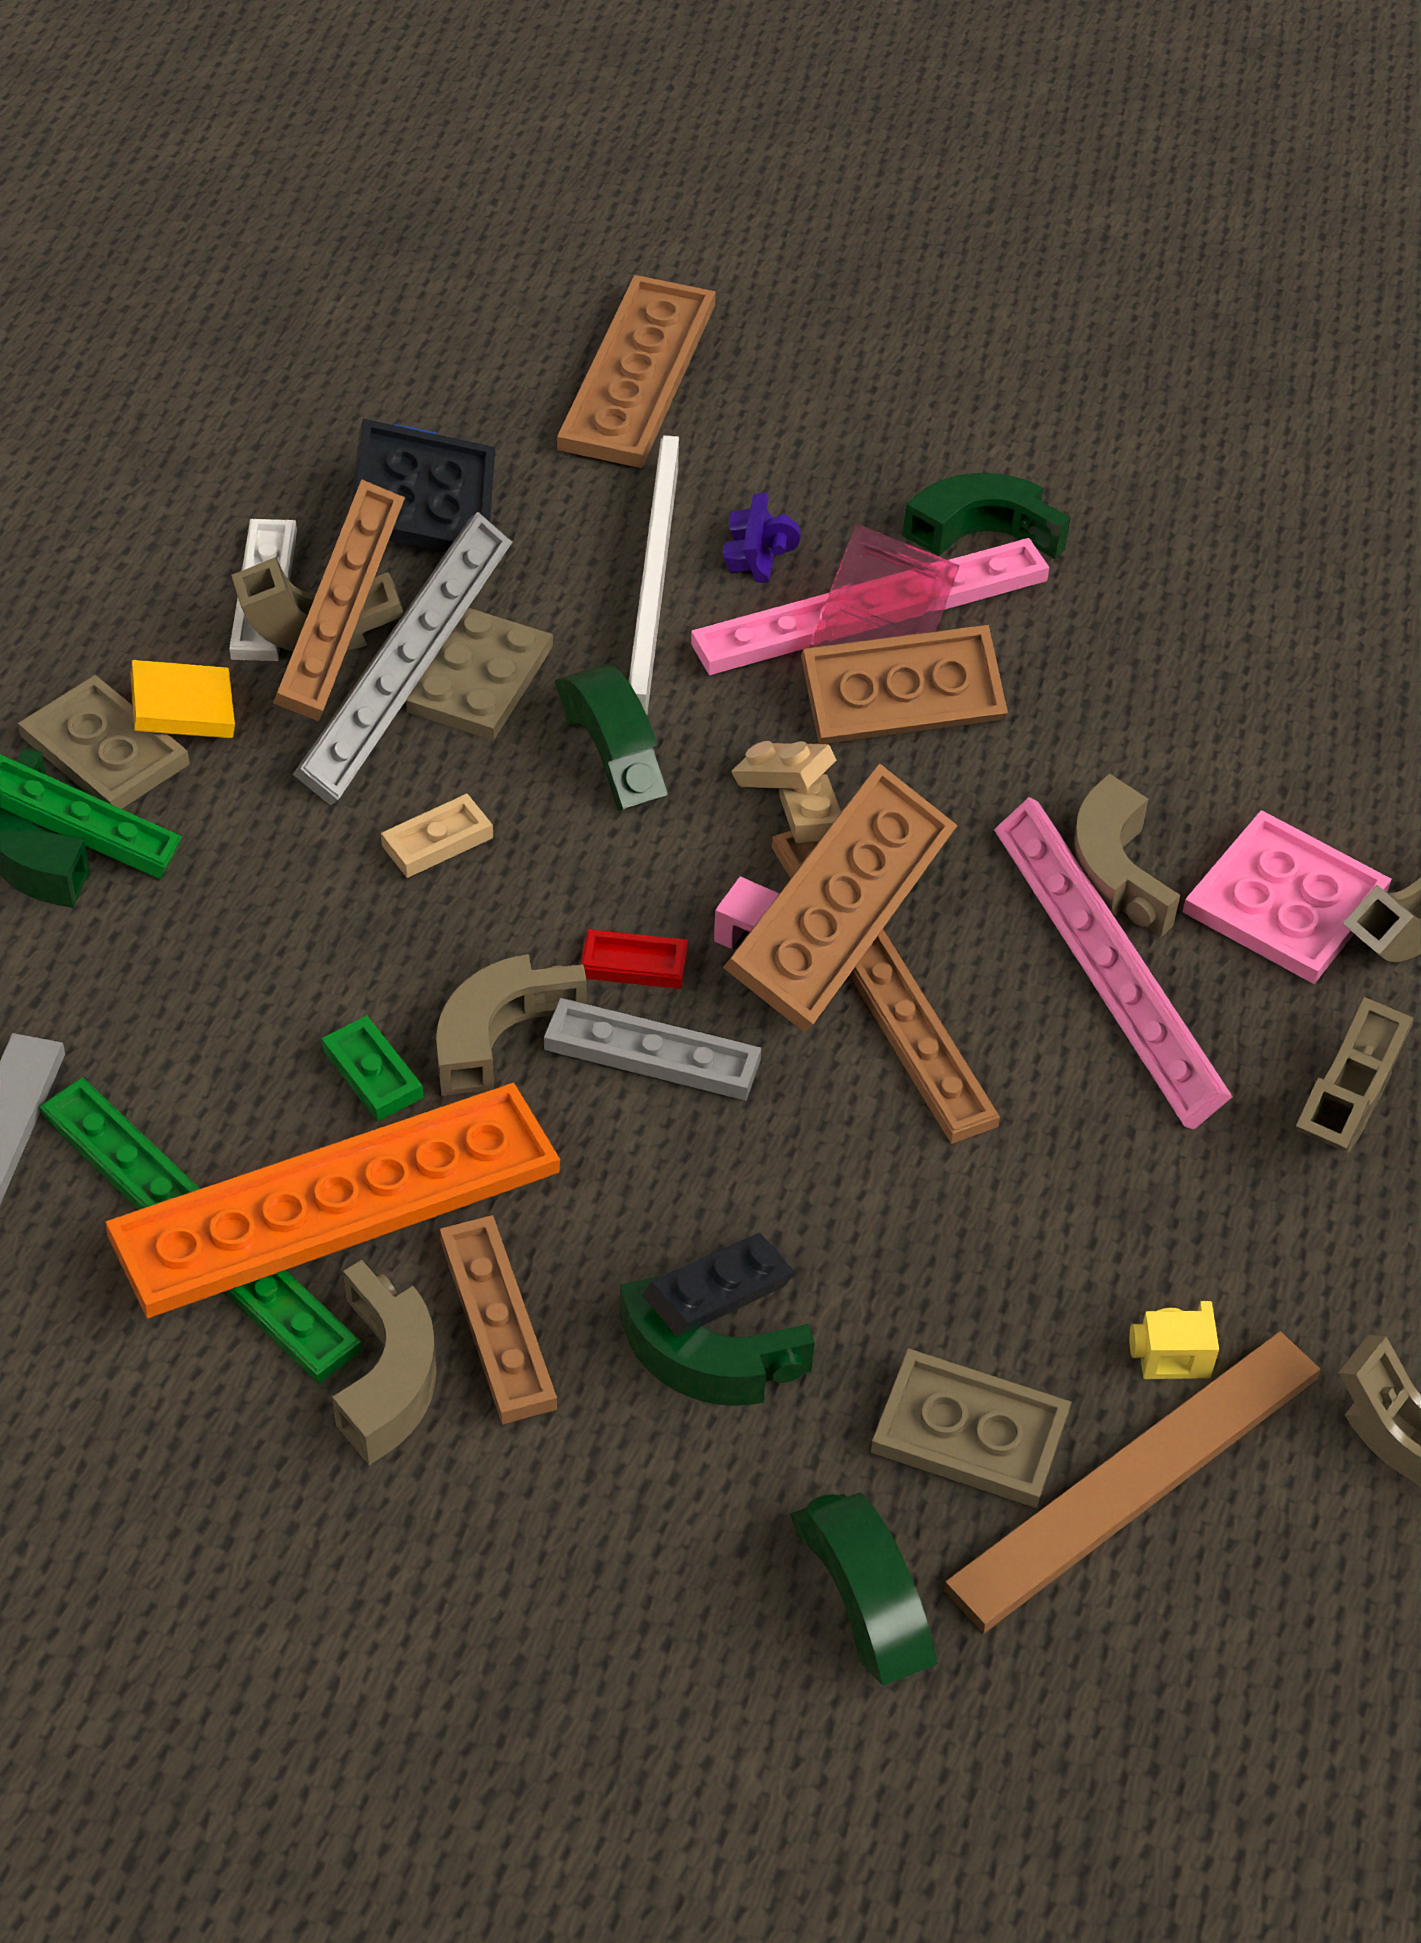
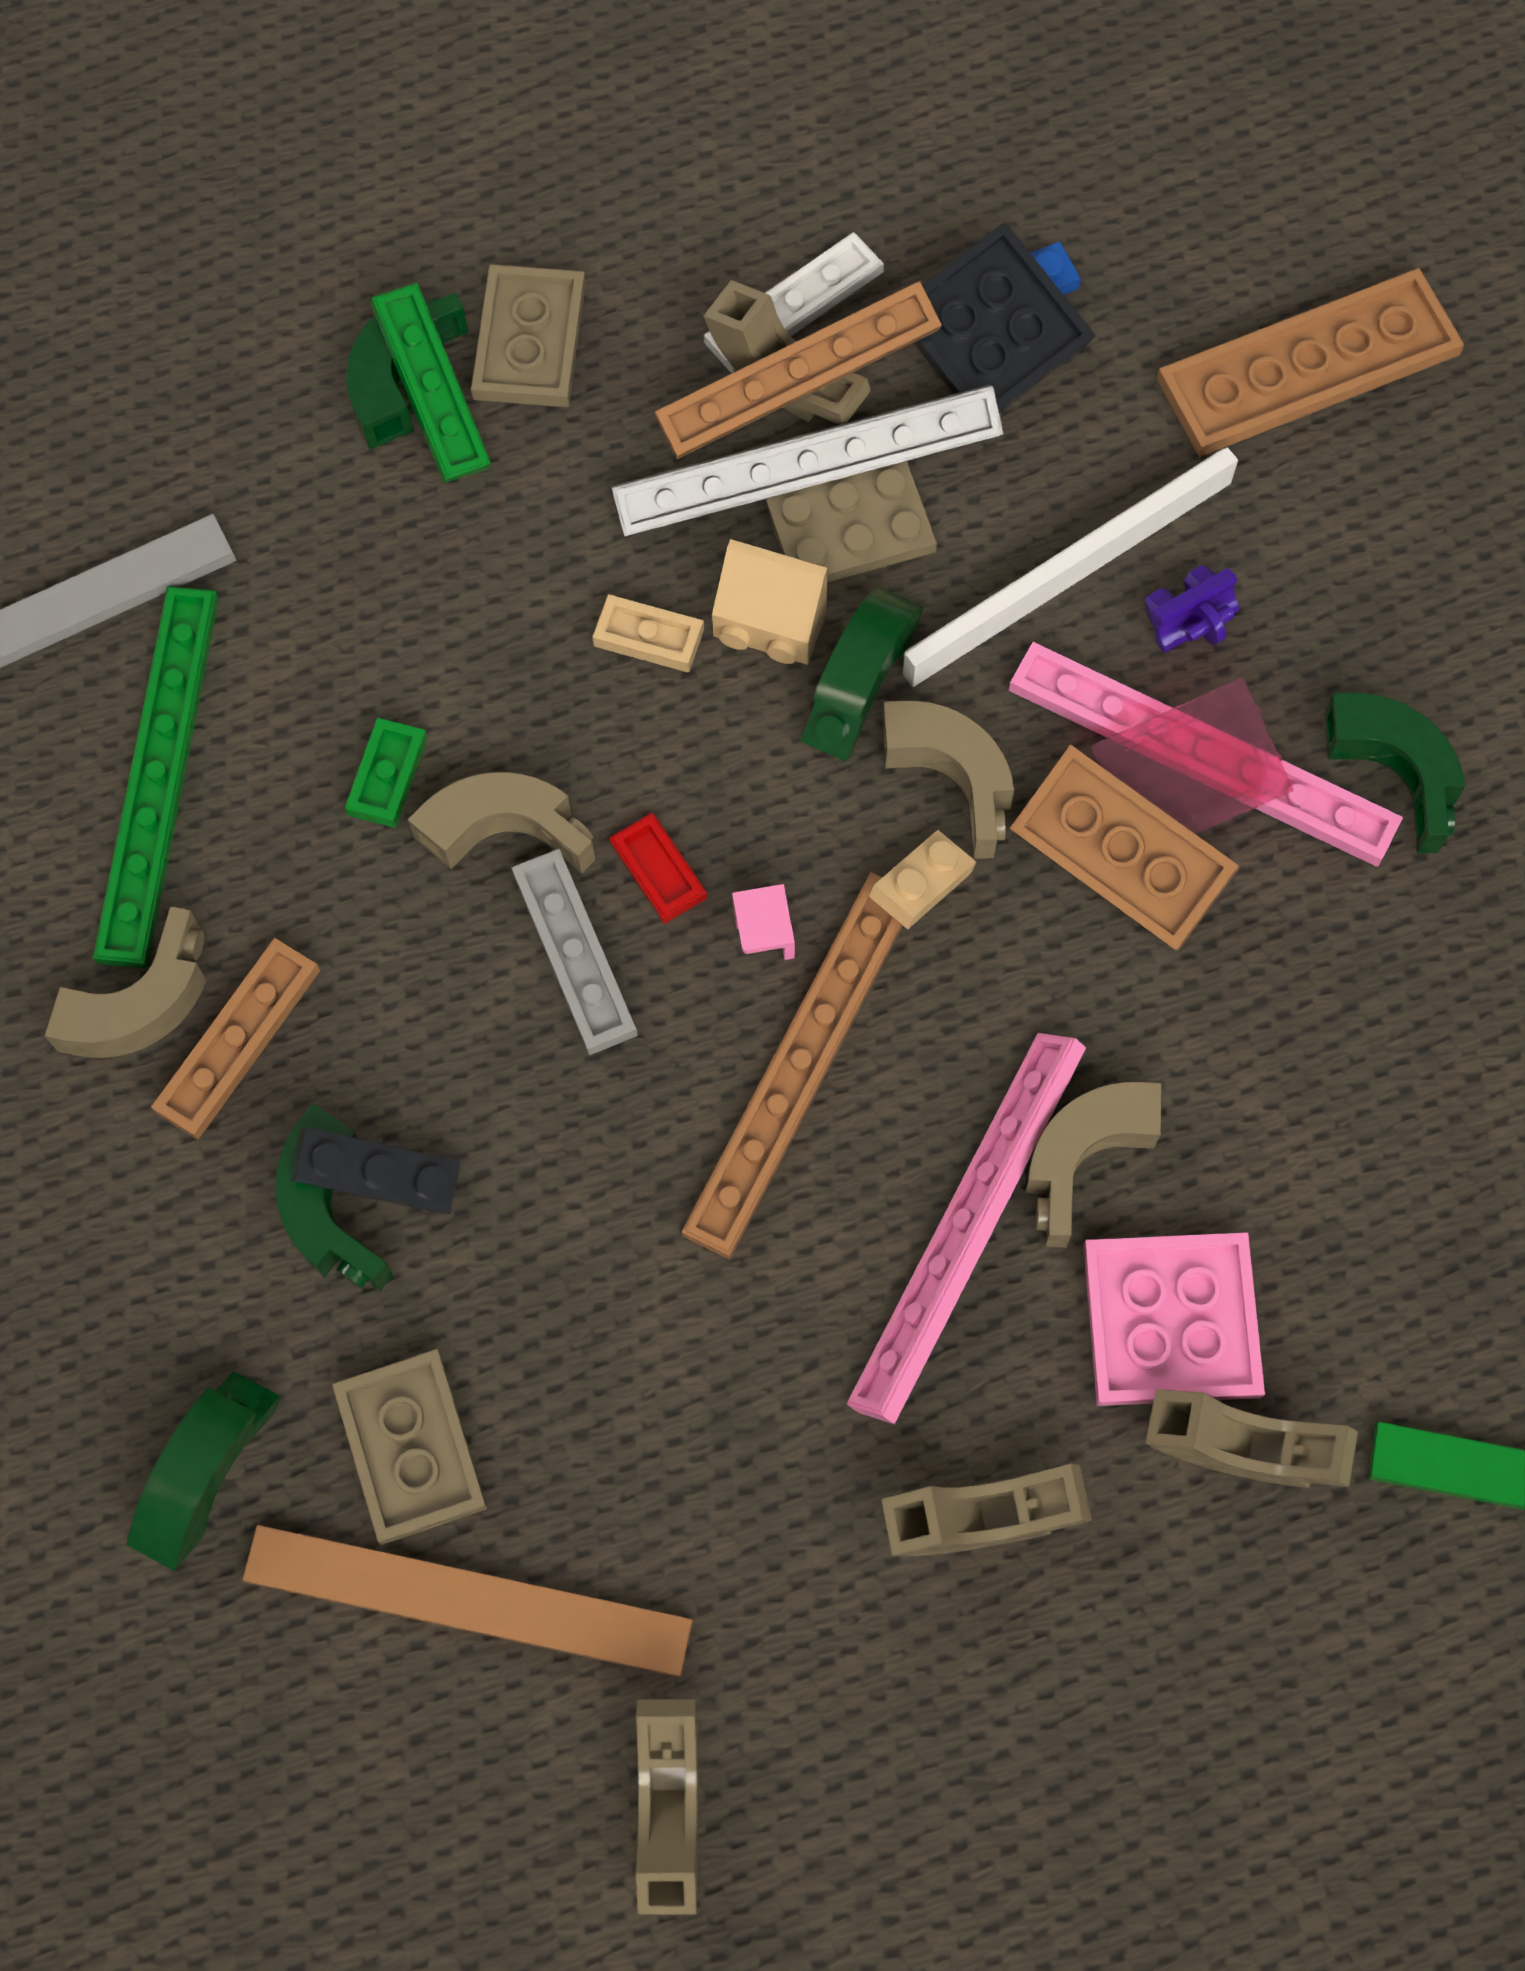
camera: 55 degrees right, 20 degrees up
orange plate [106,1082,560,1319] -> none
yellow tile [130,660,235,738] -> none
medium nougat plate [723,763,958,1033] -> none
tan plate [732,741,837,789] -> none
light yellow brick [1129,1301,1219,1379] -> none
none -> tan slope [712,539,828,665]
none -> dark tan arch [883,701,1014,859]

